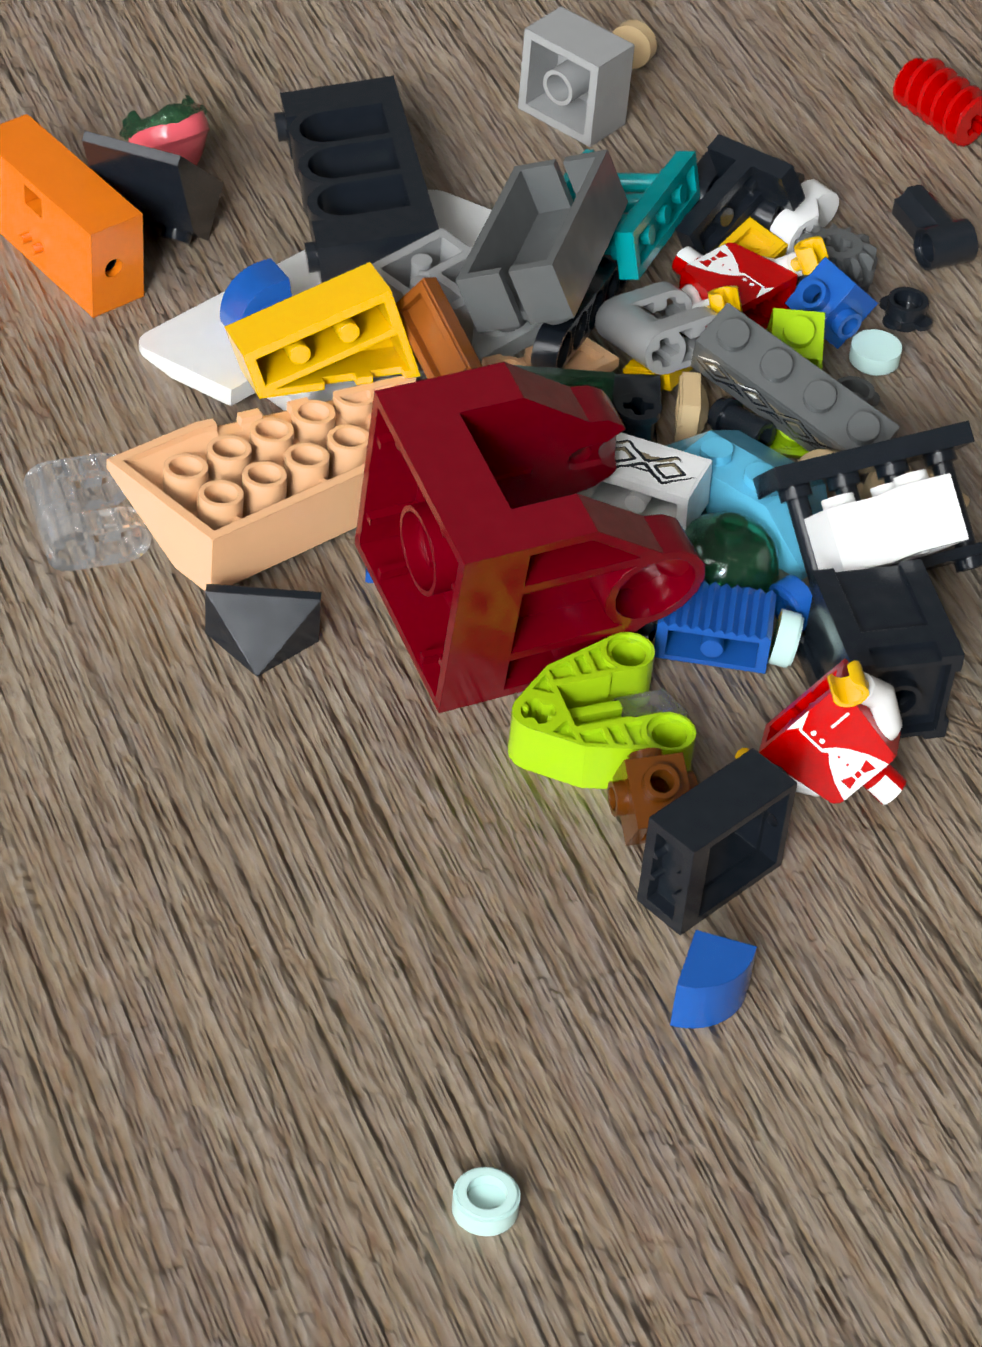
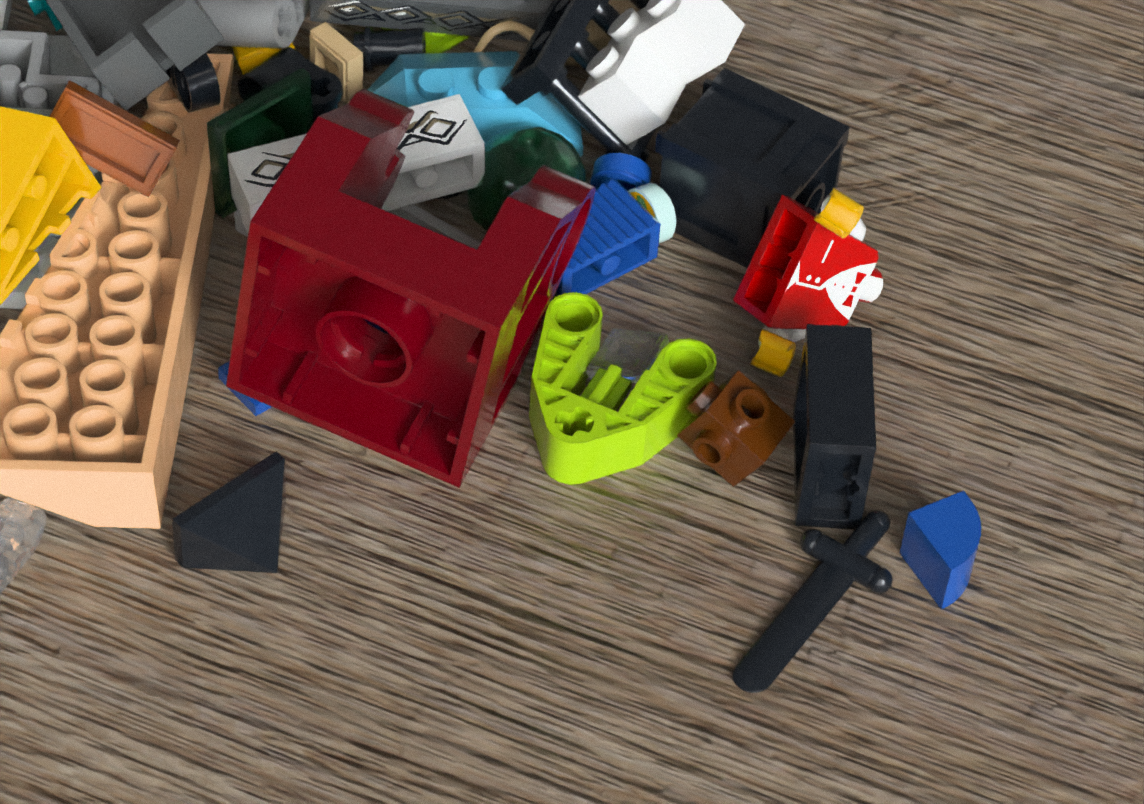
camera: 45 degrees left, 5 degrees up
none -> black sword [733,510,893,693]

